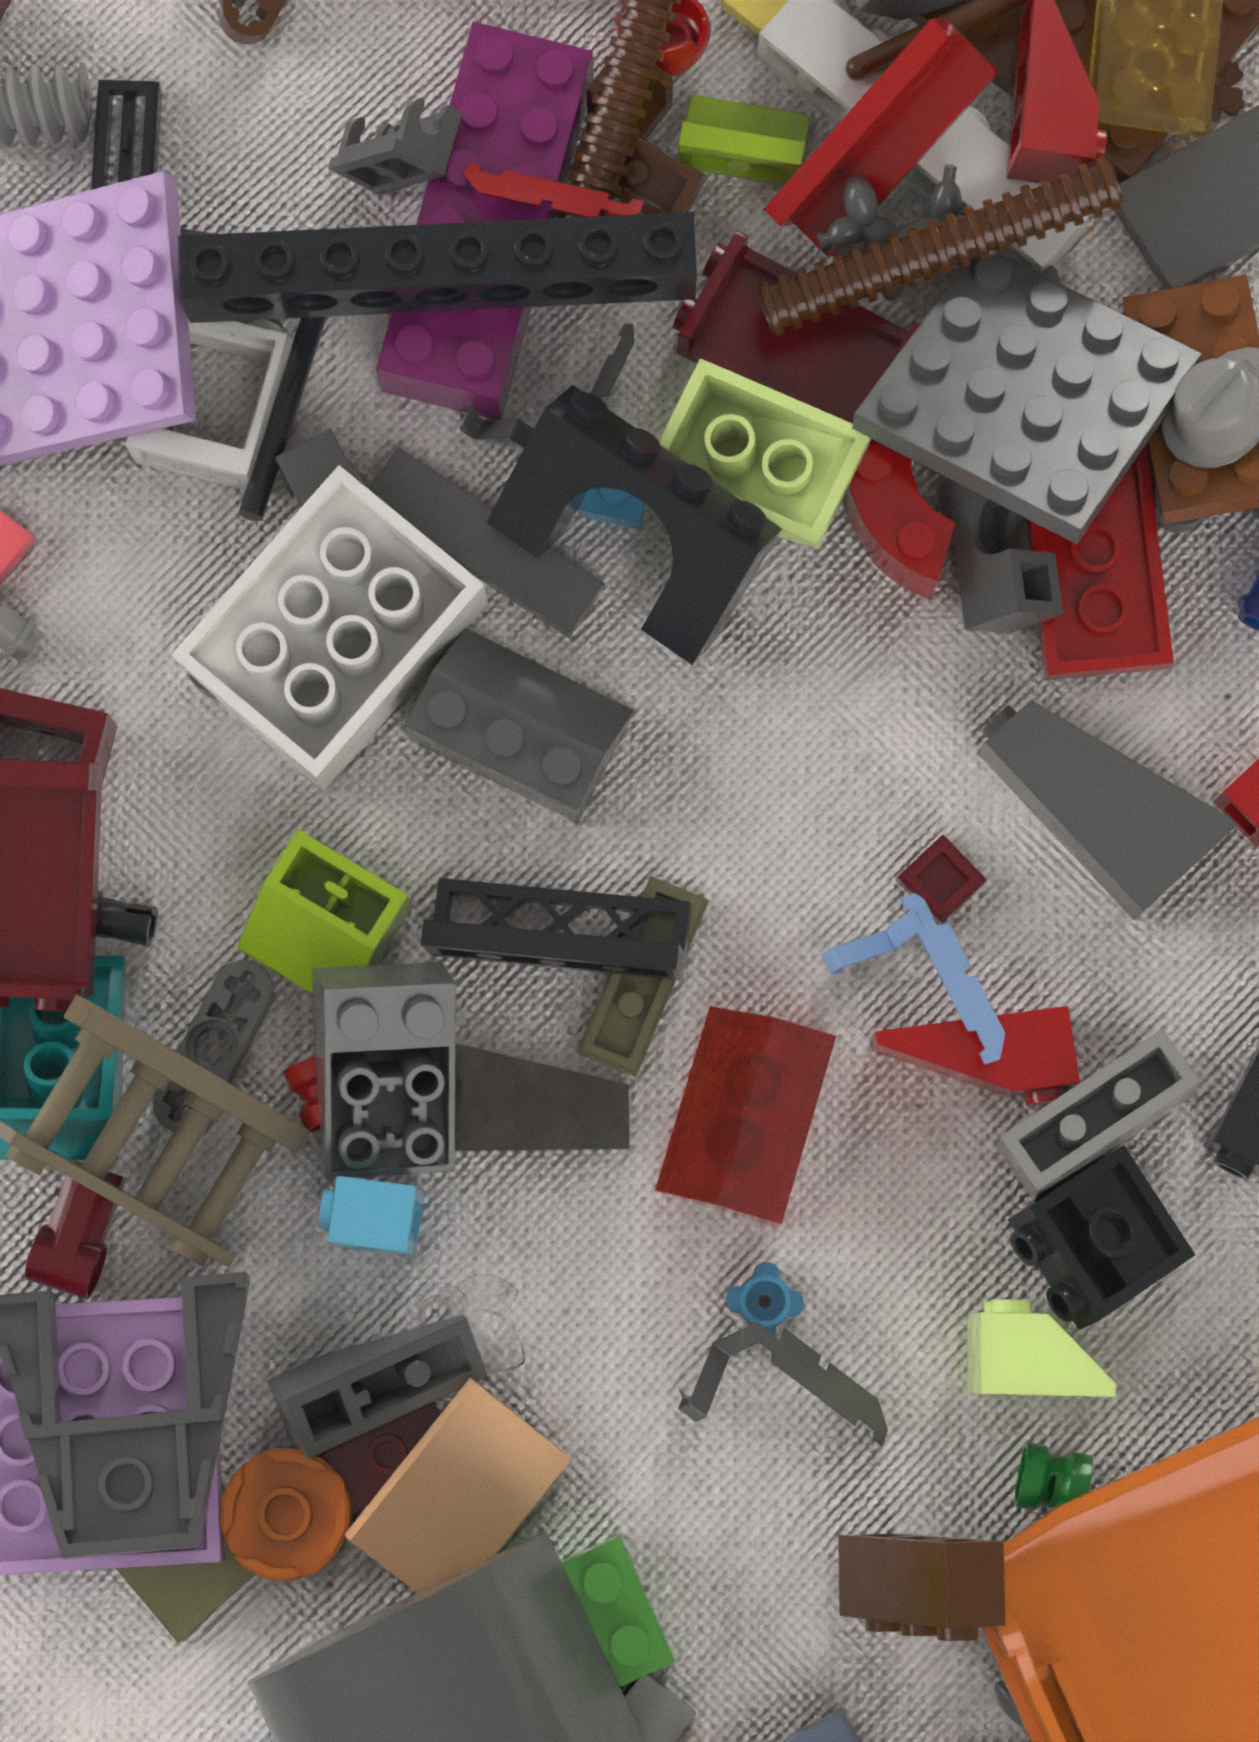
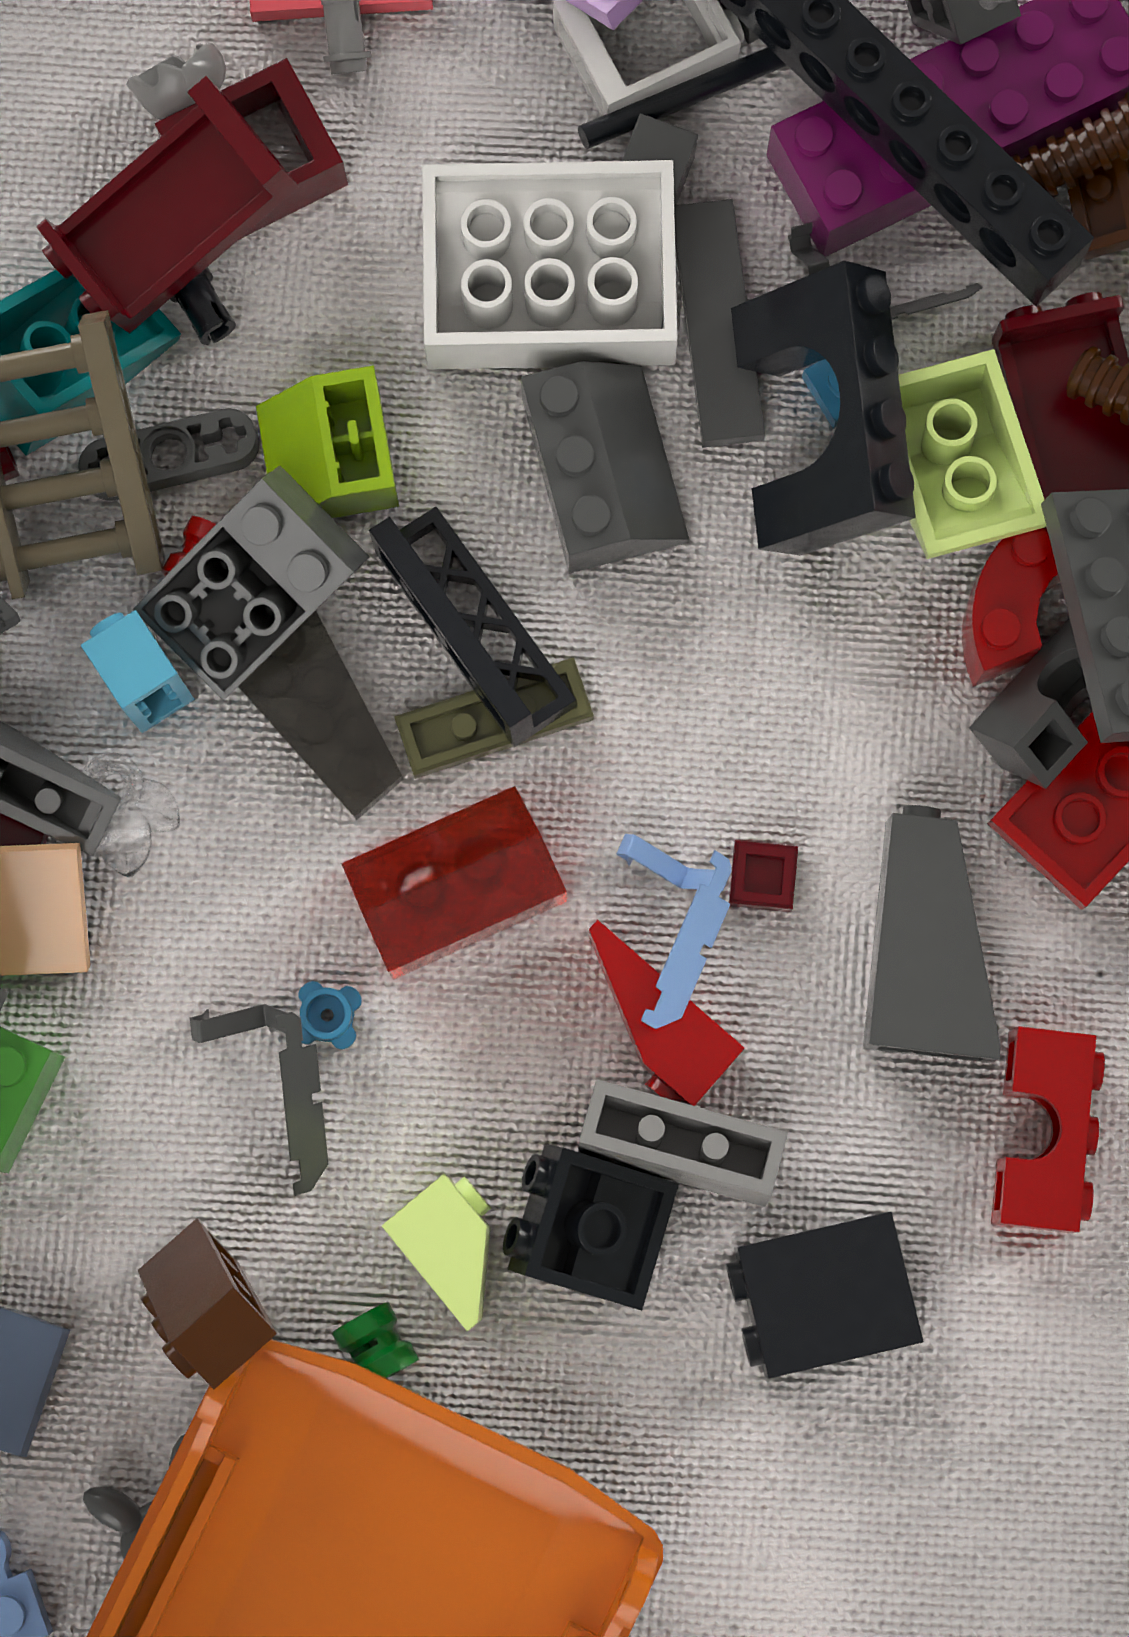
camera: 50 degrees right, 0 degrees up
red piece [463,162,644,217] -> none

